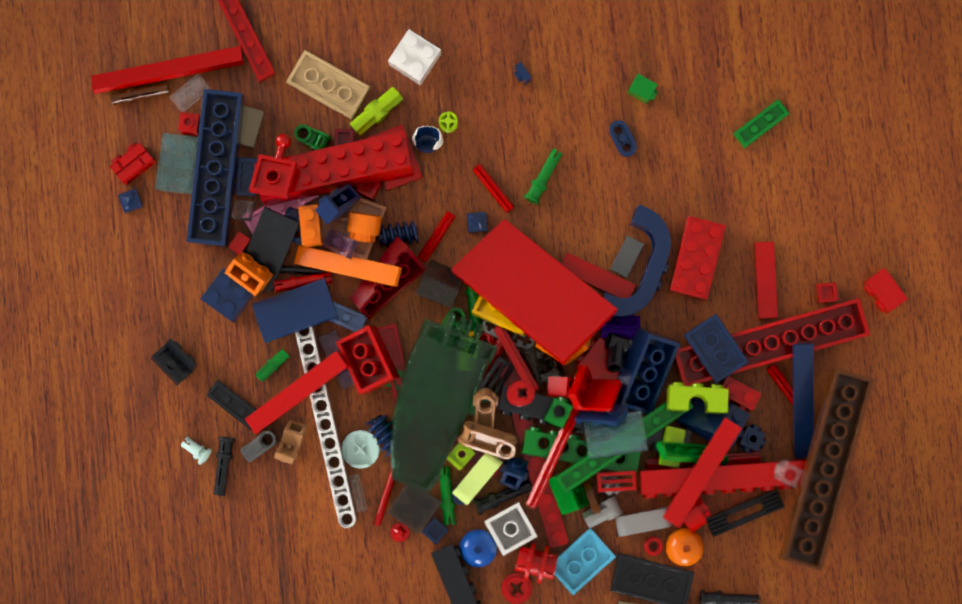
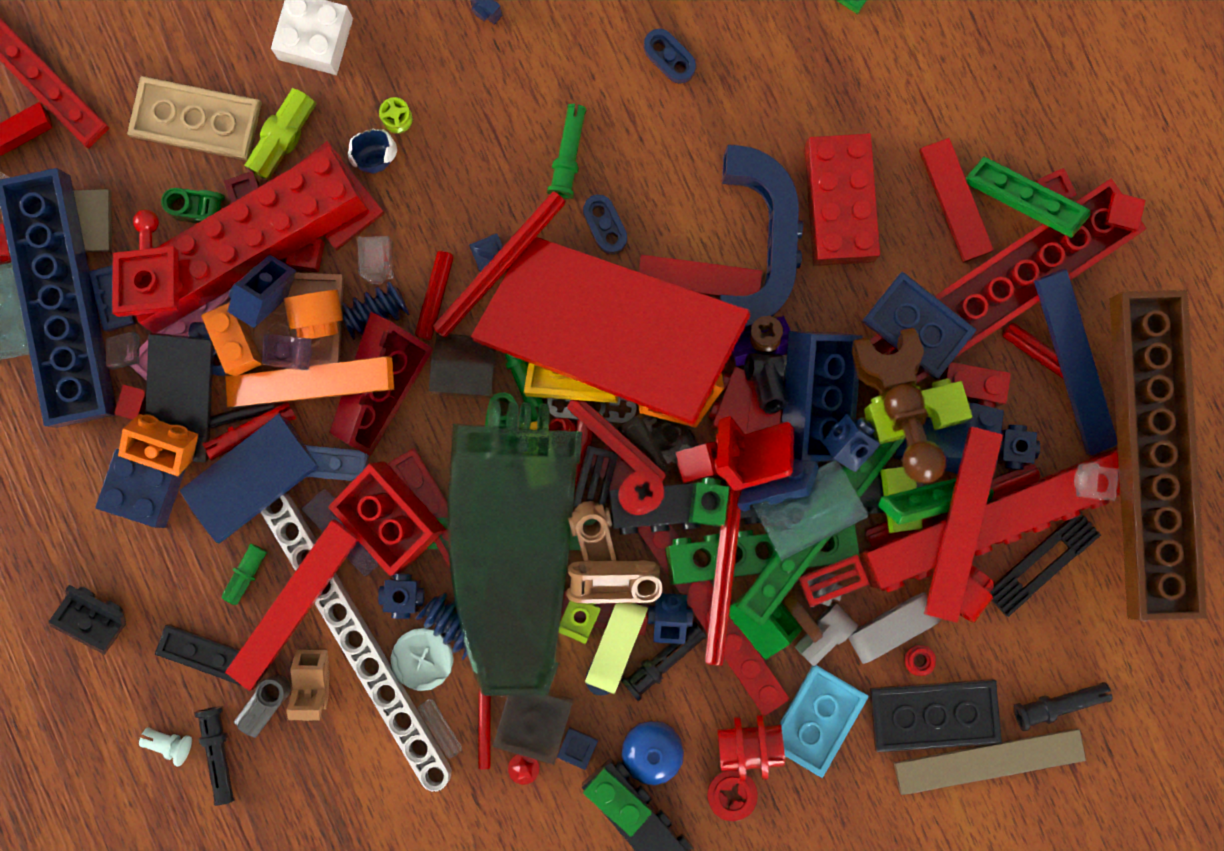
camera: 20 degrees left, 0 degrees up
green pin [438,466,456,525] -> none
red axle [473,164,514,213] -> none
white brick [484,502,537,556] -> none
dark grey tile [609,235,644,278] -> none
orange cylinder [665,528,704,566] -> none
red brick [863,268,908,314] -> none
none -> clear brick [358,236,394,284]
none -> dark blue brick [378,574,425,619]
none -> red axle [433,192,566,338]
none -> dark blue plate [583,195,627,254]
none -> green plate [583,767,652,837]
none -> reddish brown wheel [750,316,783,354]
none -> dark blue brick [822,414,880,472]
none -> reddish brown piece [852,328,946,483]
none -> green tile [966,156,1090,238]
none -> red tile [1105,192,1146,232]

